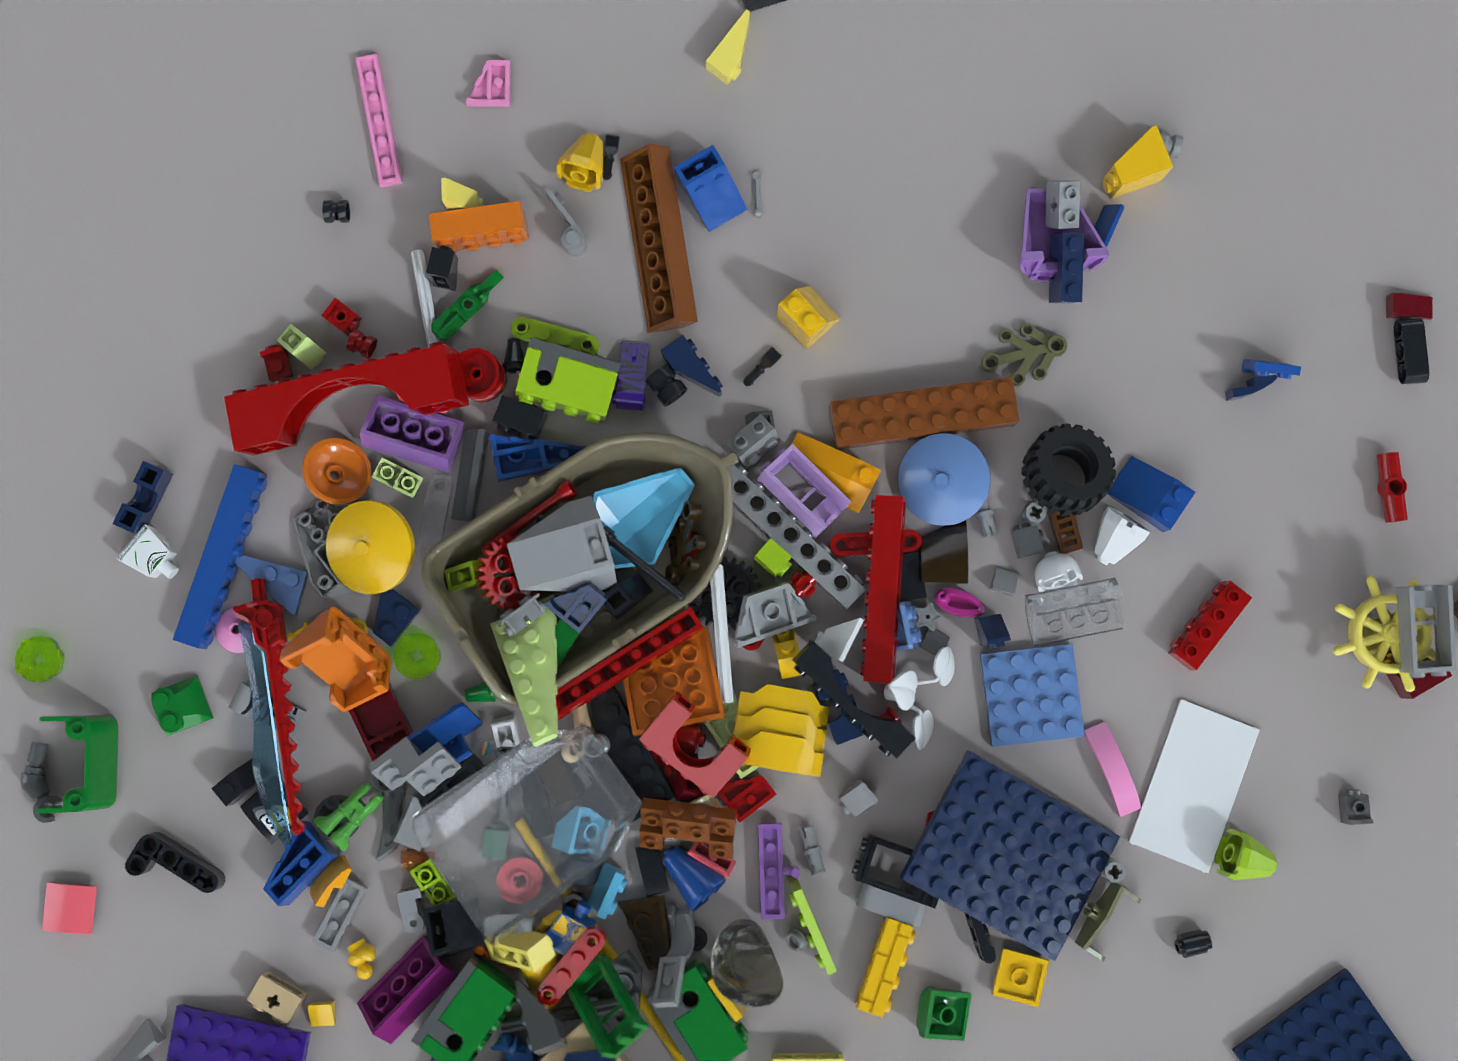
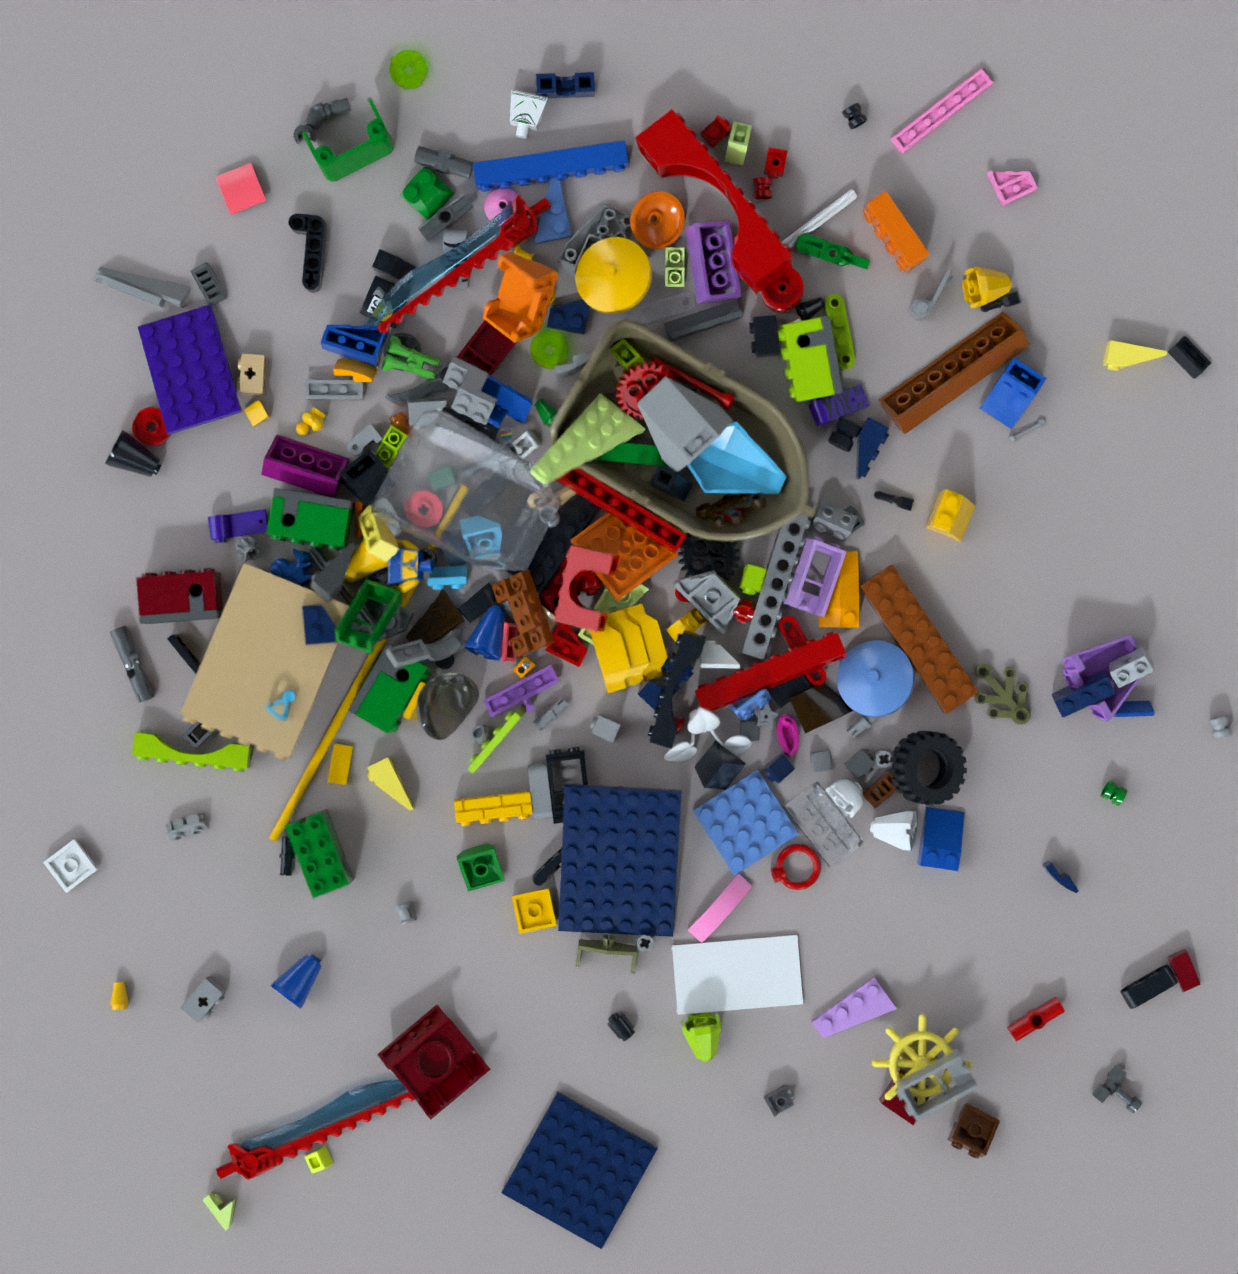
camera: 70 degrees right, 5 degrees up
black slope [426,246,458,291] -> none
light yellow slope [441,178,484,211] -> none
blue wedge [489,434,587,482] -> none
light grey hinge [498,594,547,636] -> none
red plate [537,926,606,1005] -> none
dark blue wing [545,582,609,634] -> none
black piece [603,525,686,601] -> none
white axle [710,564,734,703] -> none
yellow slope [1103,125,1173,199] -> none
red brick [1168,580,1252,670] -> none
blue plate [1242,359,1301,379] -> none
none -> dark grey slope [190,262,227,306]
none -> dark grey piece [414,146,474,179]
none -> dark grey piece [418,193,474,242]
none -> light orange piece [513,655,536,679]
none -> light grey slope [555,352,592,378]
none -> black slope [694,741,746,790]
none -> red piece [770,844,821,890]
none -> lavender wing [812,977,897,1038]
none -> green wheel [1101,780,1127,806]

